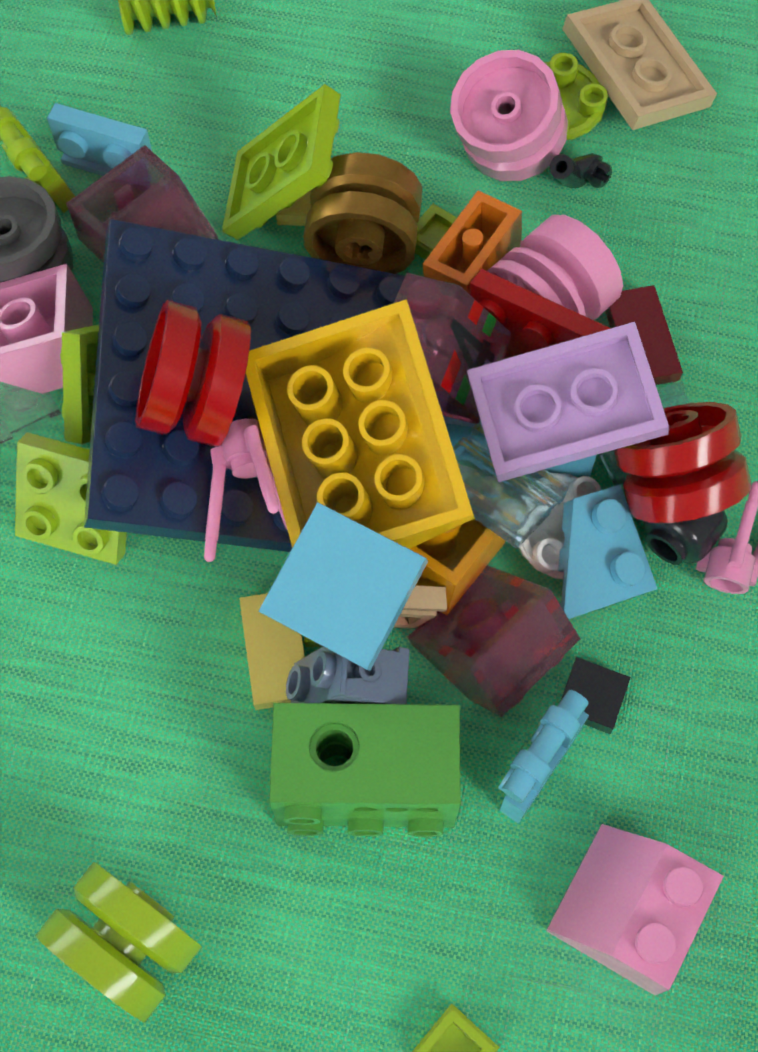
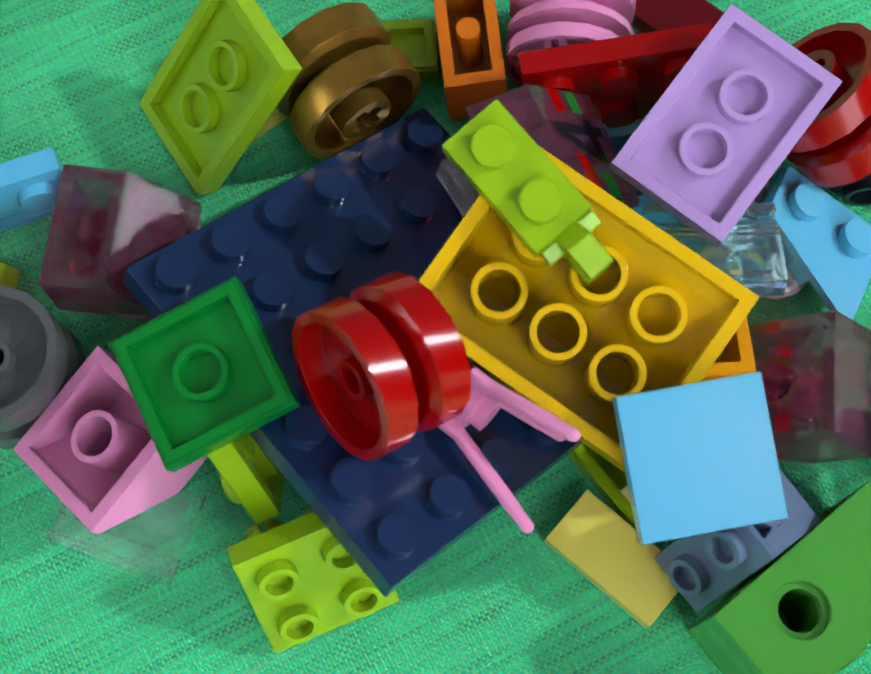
camera: 40 degrees left, 5 degrees up
none -> green tile [109,276,301,472]
none -> lime hinge [442,99,613,284]

